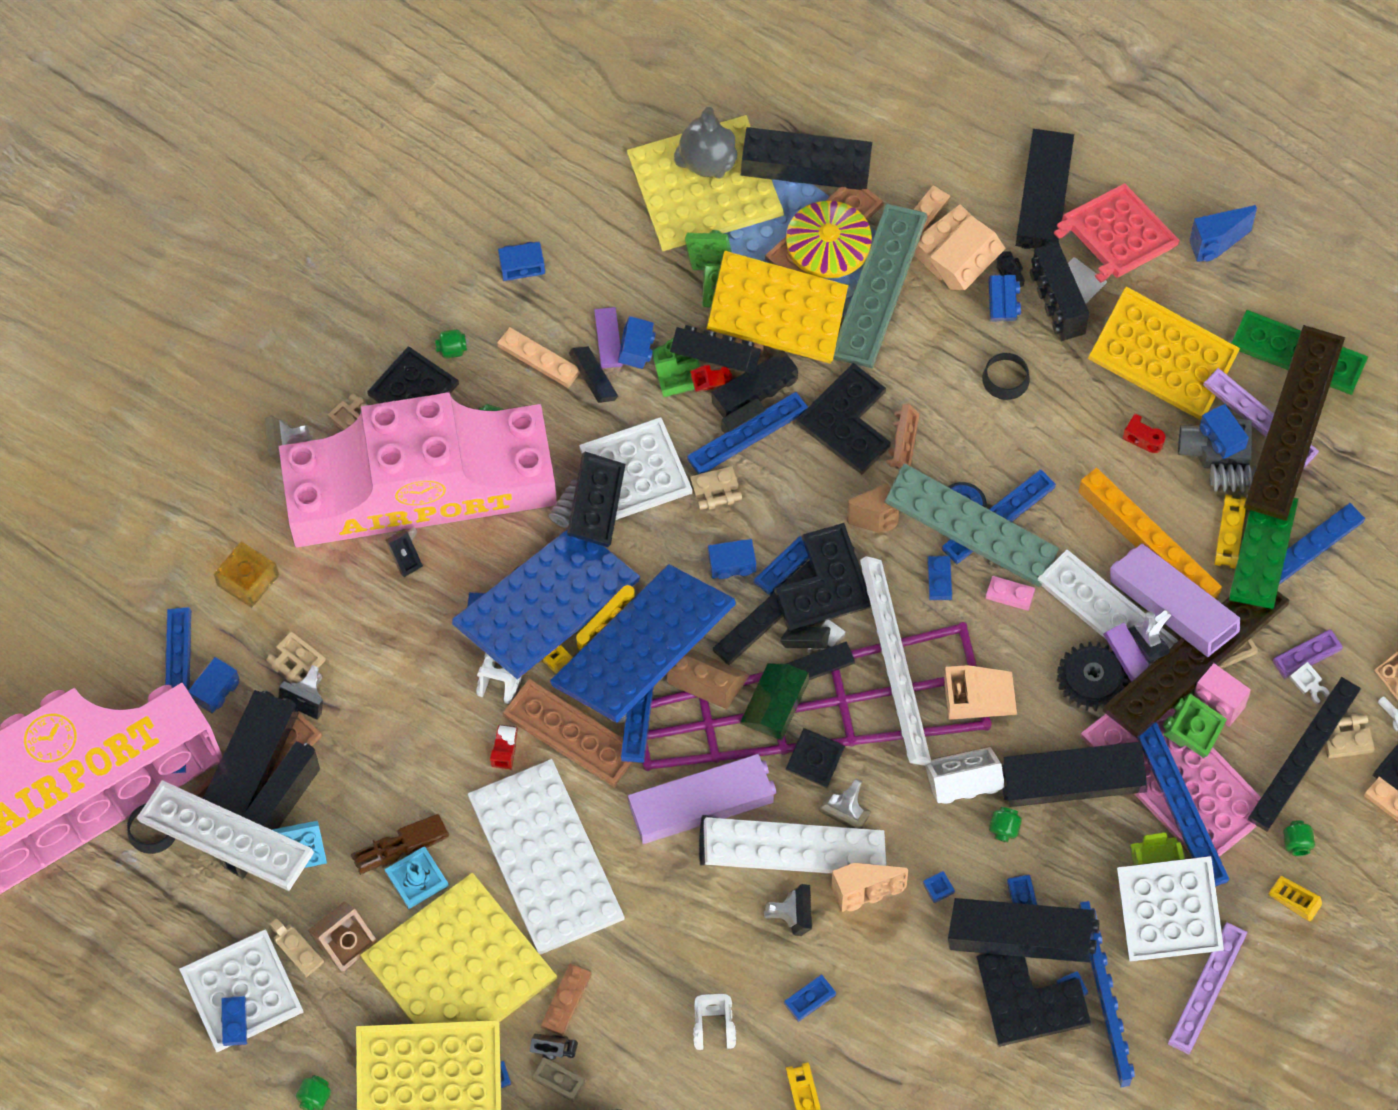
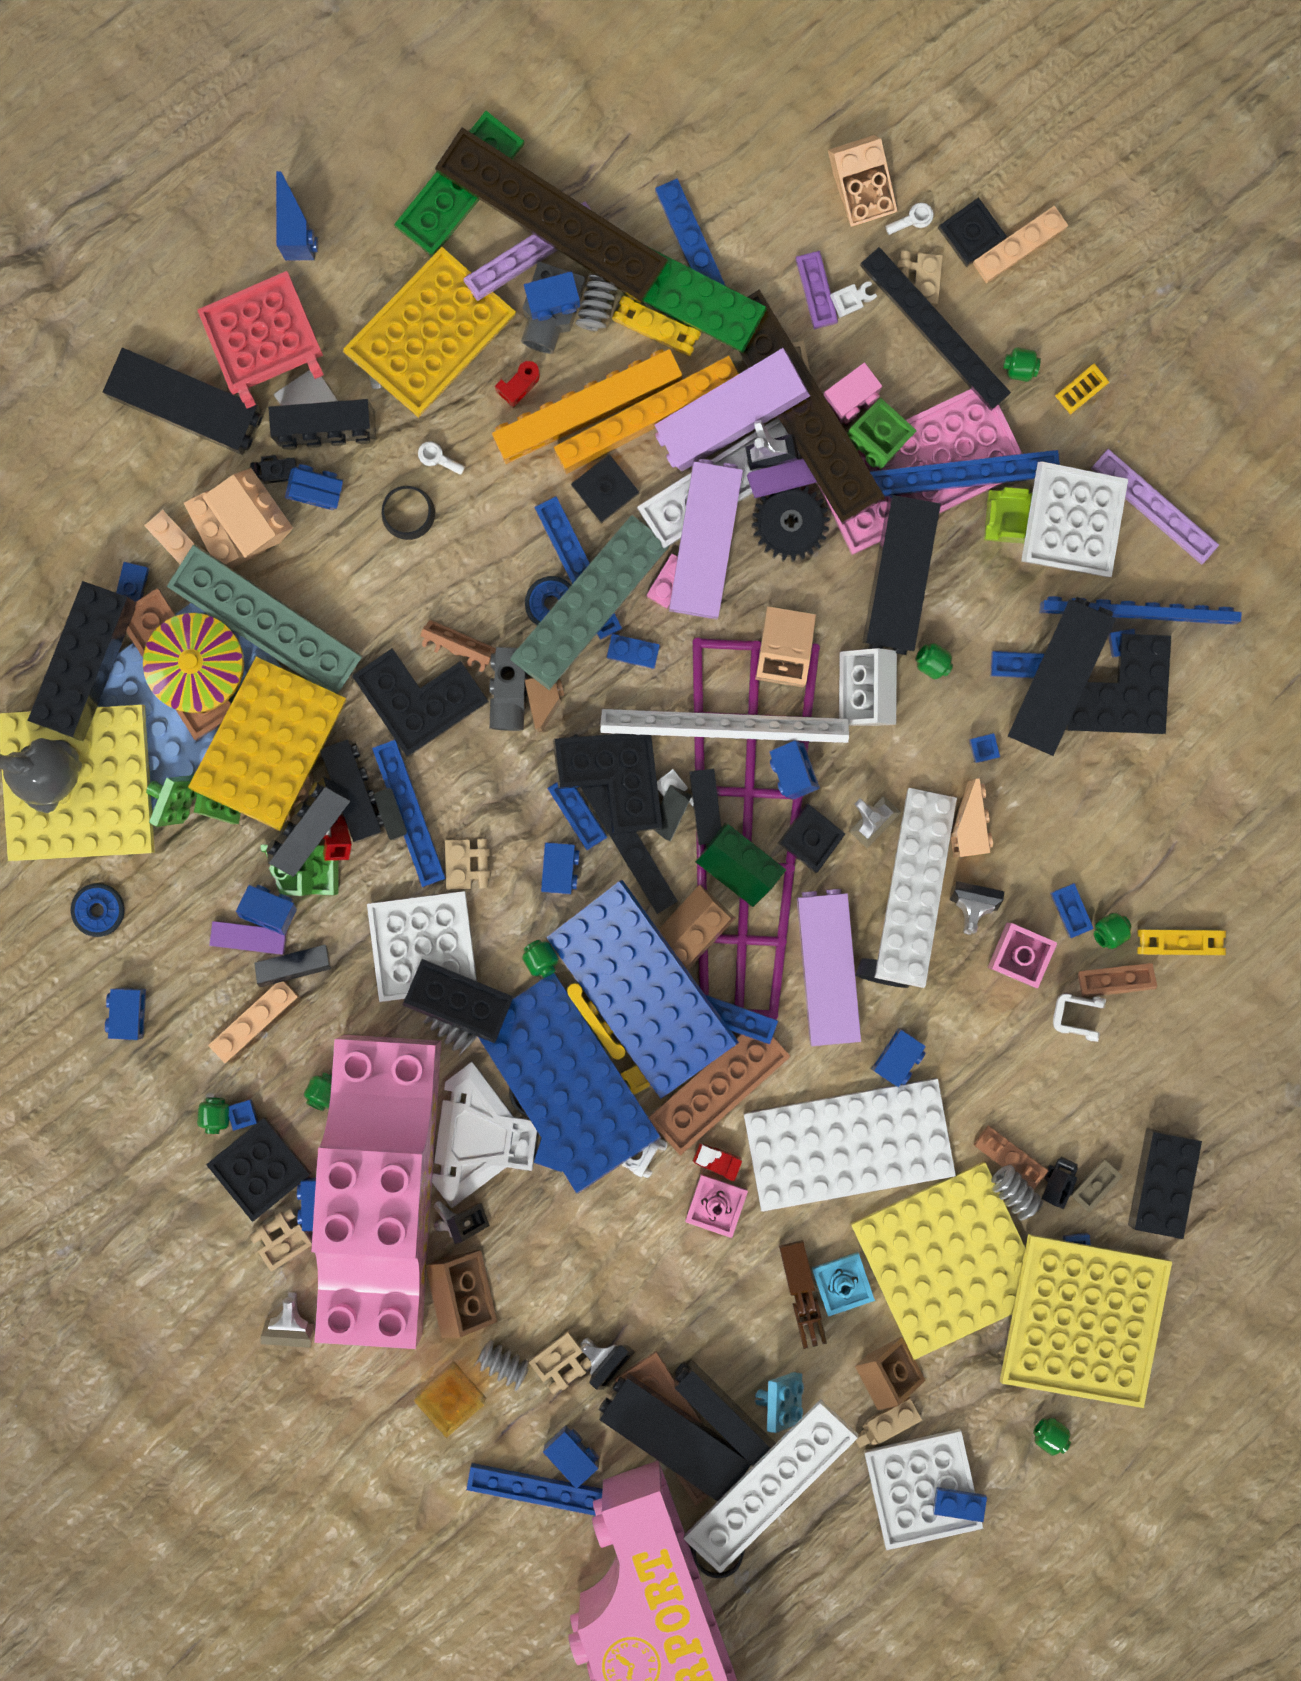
camera: 80 degrees left, 25 degrees up
none -> blue wheel [70,883,125,937]
none -> blue plate [116,562,149,602]
none -> blue plate [228,1099,258,1131]
none -> white plate [418,441,465,475]
none -> medium nougat slope [425,1250,497,1338]
none -> white plate [432,1062,538,1208]
none -> light grey piece [474,1340,529,1391]
none -> dark grey brick [489,647,528,731]
none -> light orange brick [492,349,683,464]
none -> green head [522,939,559,978]
none -> black plate [571,454,640,524]
none -> lavender brick [669,459,743,619]
none -> bright pink plate [685,1174,748,1238]
none -> blue brick [769,740,820,800]
none -> blue brick [871,1028,926,1088]
none -> bright pink brick [987,923,1057,988]
none -> light grey piece [991,1165,1043,1221]
none -> nougat plate [1078,963,1157,997]
none -> green head [1093,913,1131,949]

